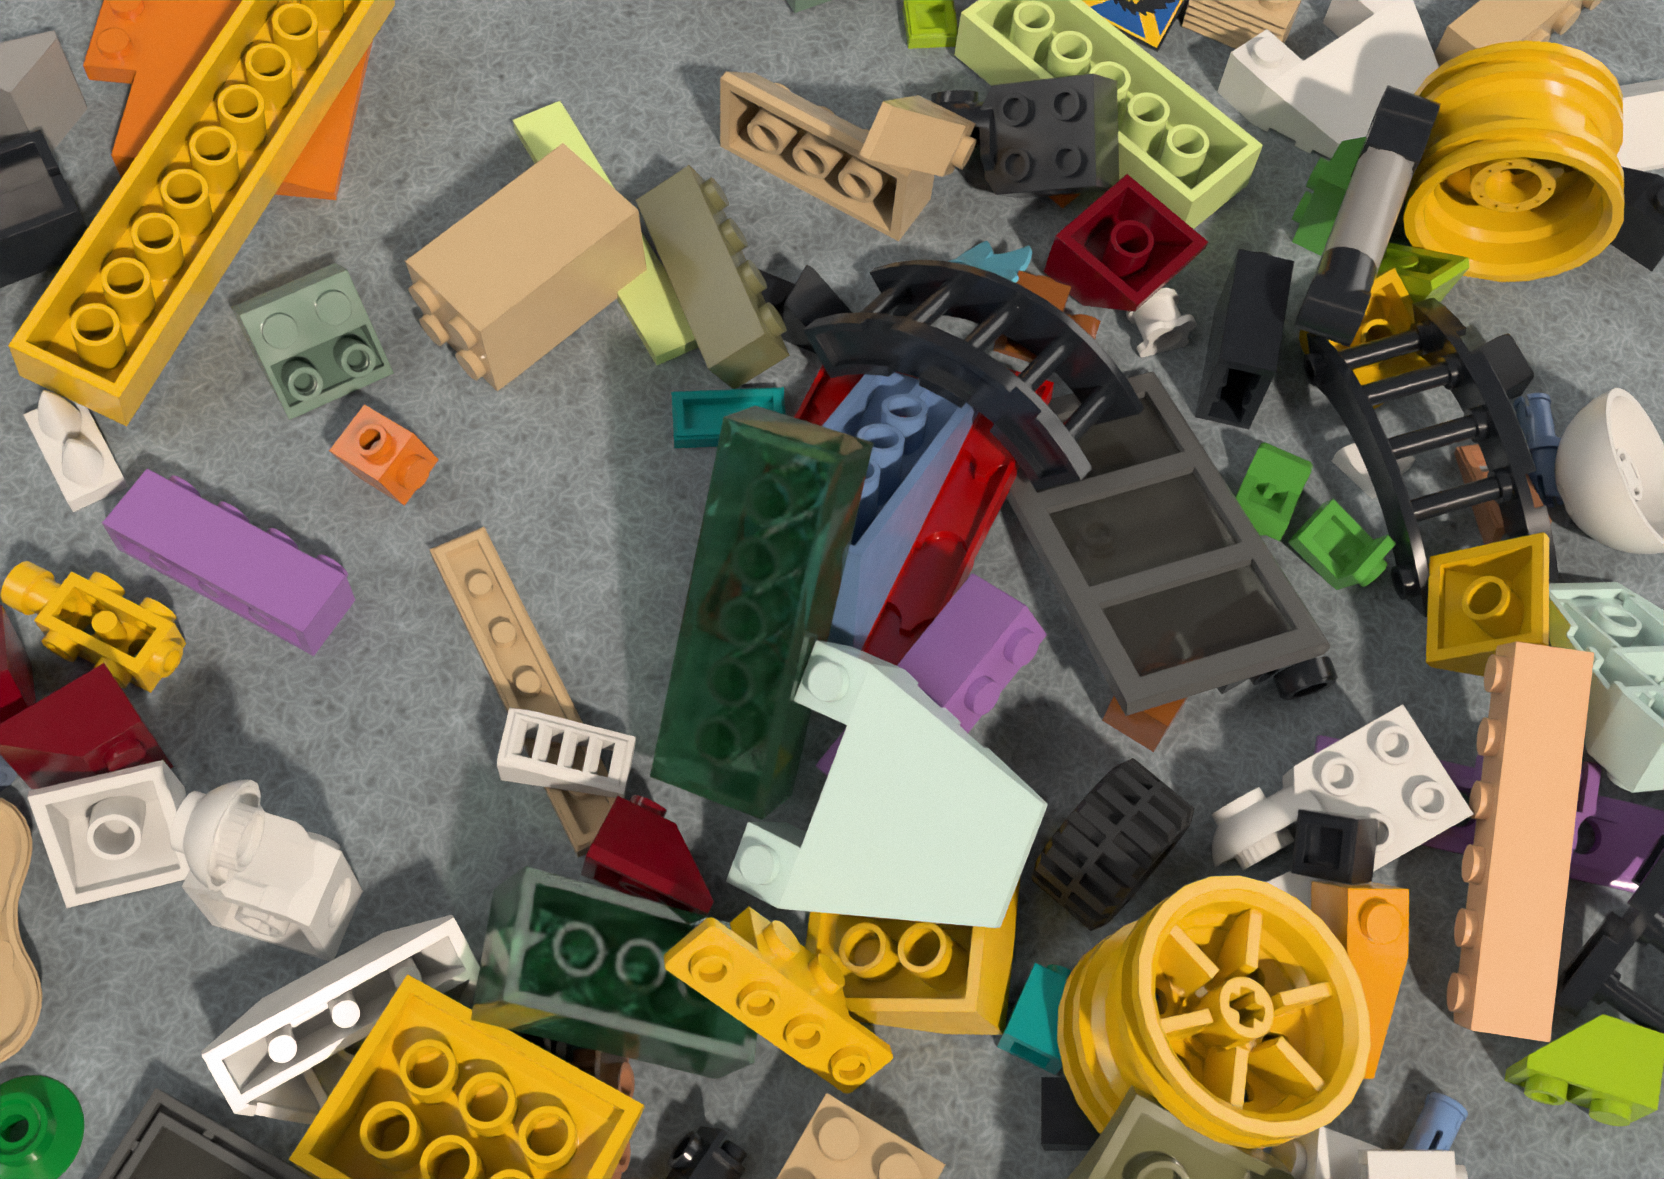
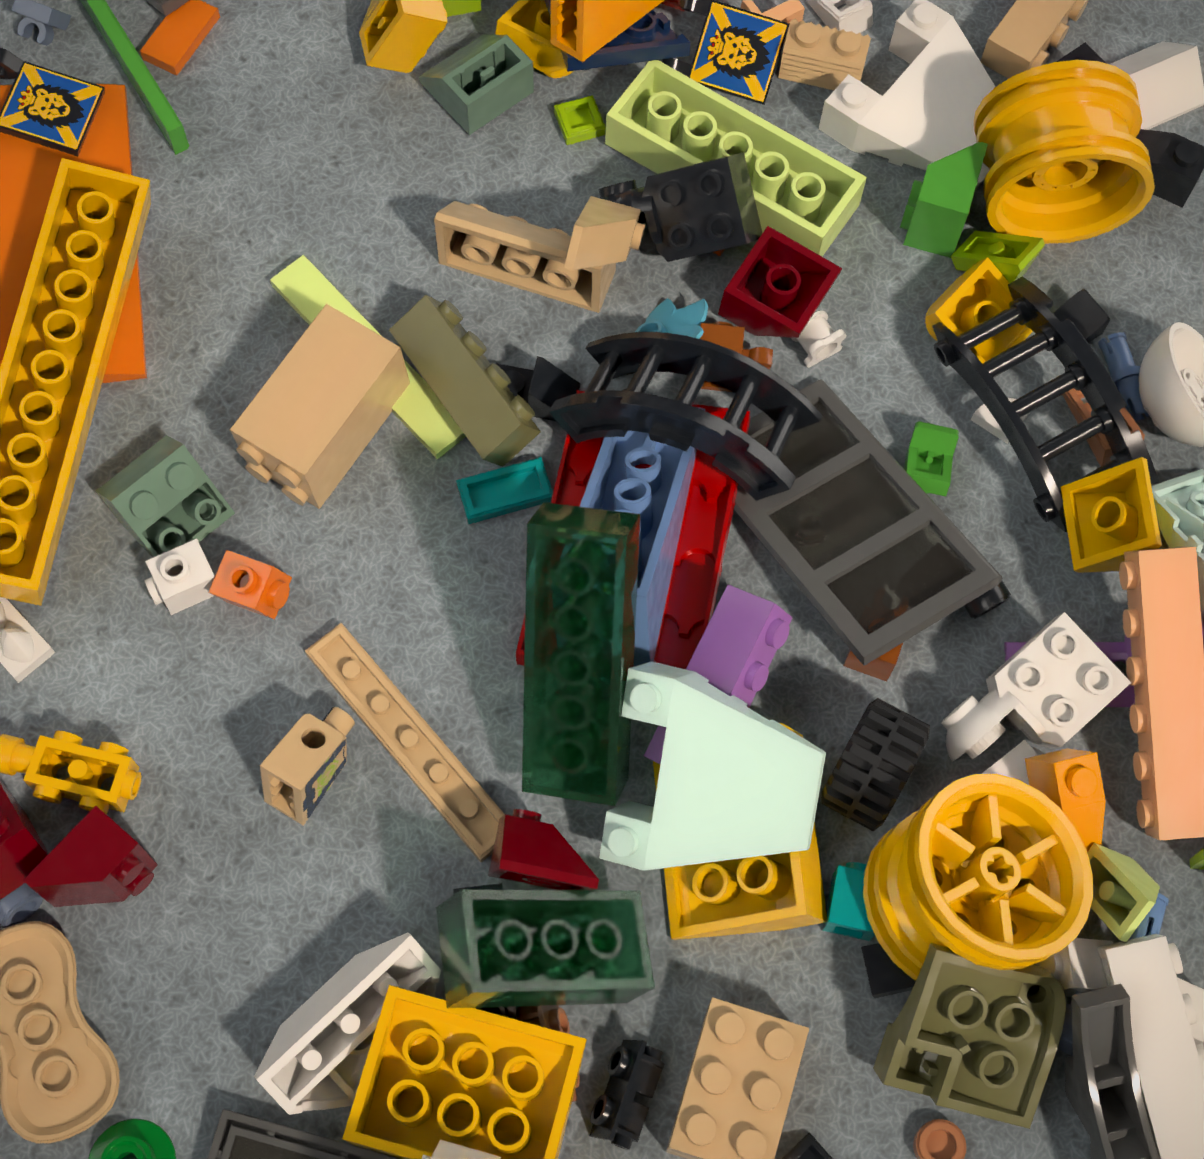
camera: 10 degrees left, 5 degrees up
white slope [28,760,190,908] -> none
medium lavender brick [102,469,355,656] -> none
white brick [170,780,363,961] -> none
white slope [497,707,636,799] -> none
yellow bracket [663,906,893,1094] -> none
black brick [1195,249,1294,430] -> none
bright green bracket [1288,499,1396,590] -> none
black slope [1291,809,1378,885] -> none
black piece [1294,85,1441,347] -> none
none -> white brick [144,539,215,615]
none -> tan torso [260,707,355,826]
none -> yellowish green slope [1087,843,1160,942]

